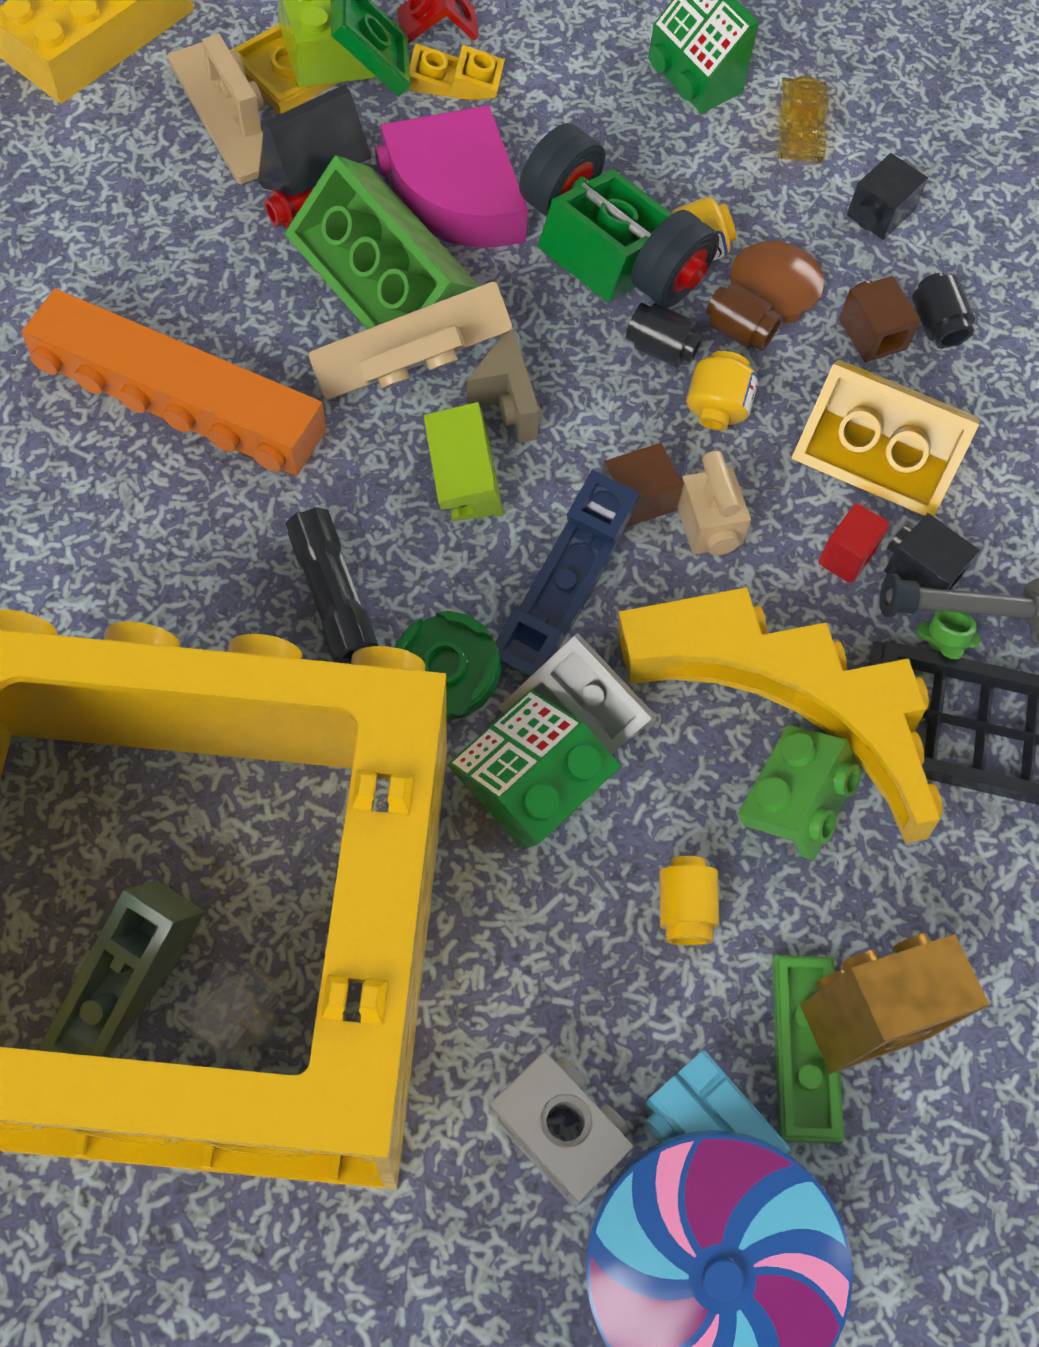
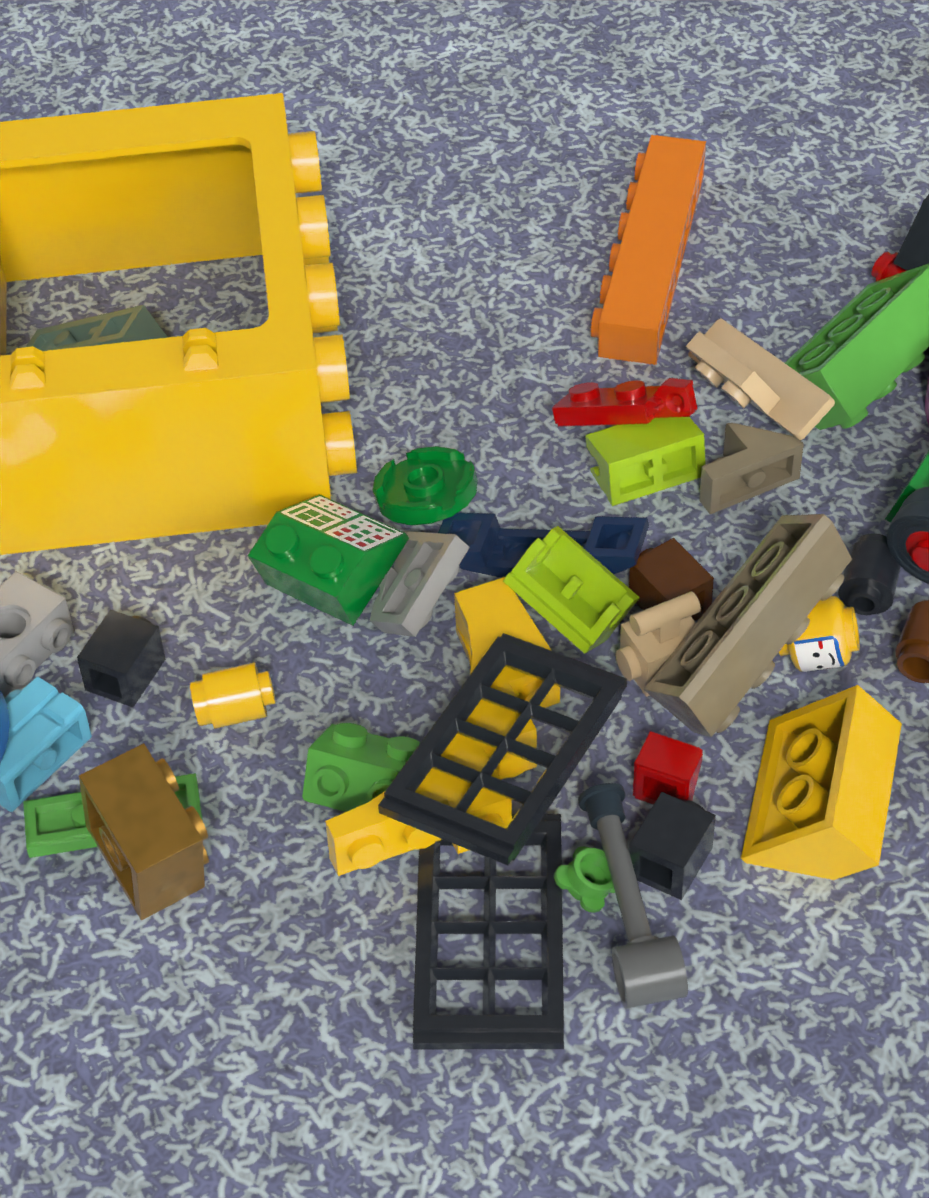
camera: 85 degrees right, 15 degrees down
black axle [285,507,379,664] -> none
none -> black brick [77,609,166,707]
none -> black piece [378,633,627,866]
none -> lime hinge [503,526,640,654]
none -> red hinge [552,378,698,427]
none -> dark tan slope [644,514,852,737]

